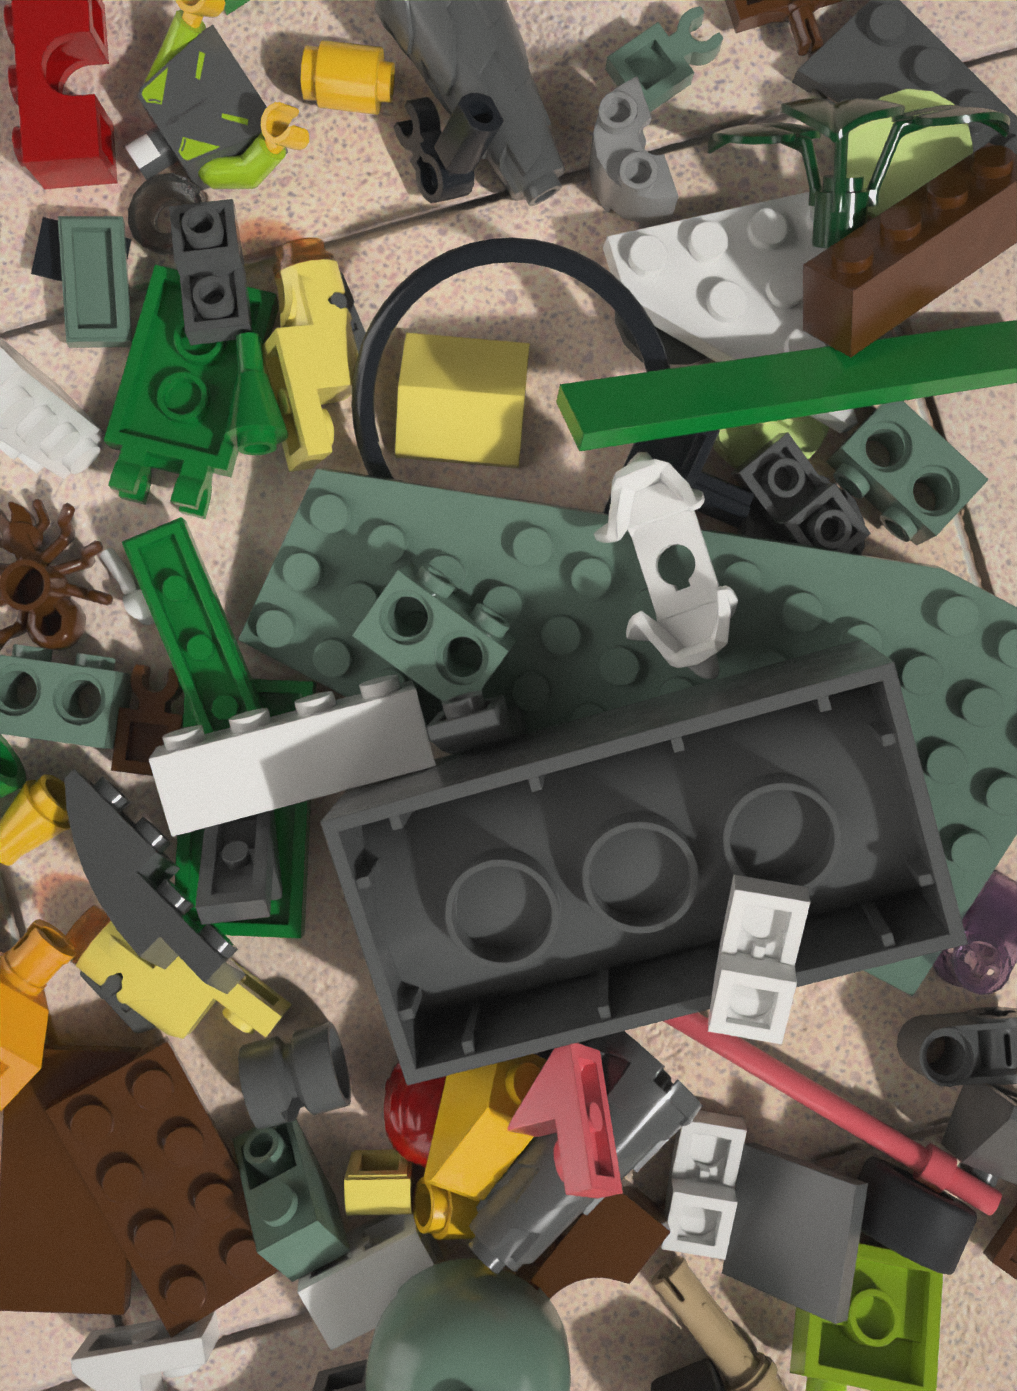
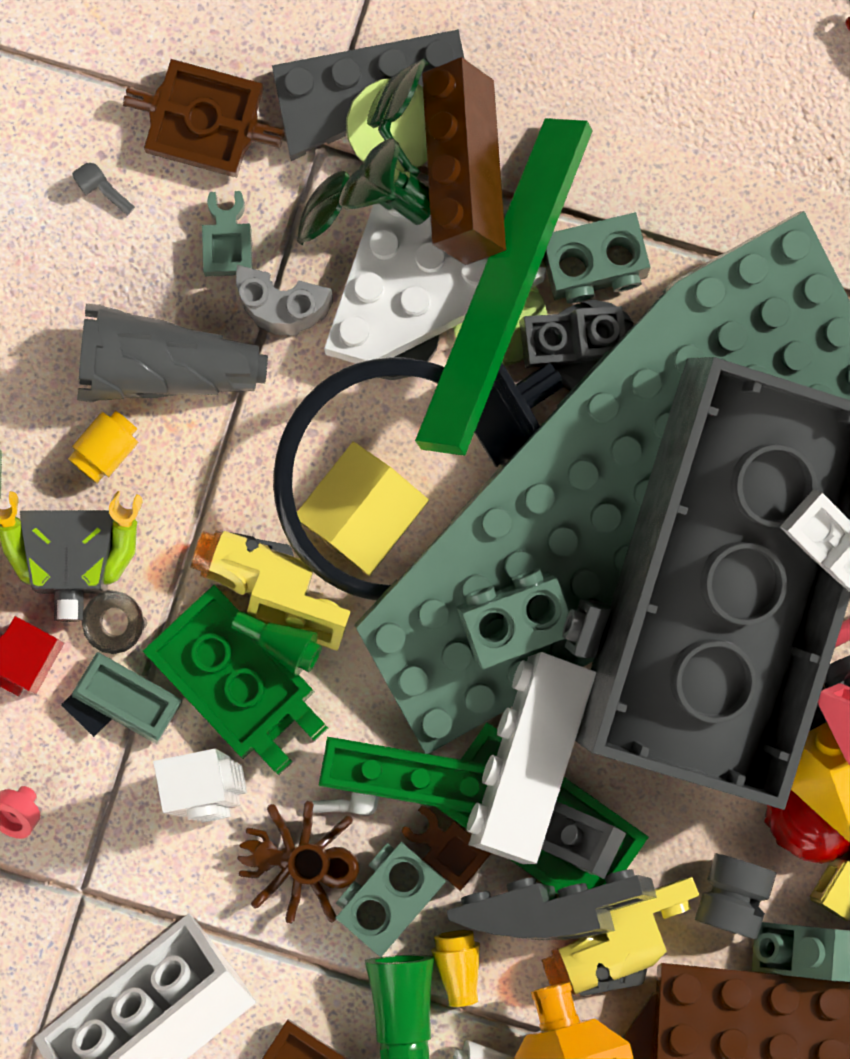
camera: 55 degrees left, 5 degrees down
dark grey slope [169,199,253,345] -> none
black bar [394,93,504,203] -> none
white piece [594,452,738,679] -> none

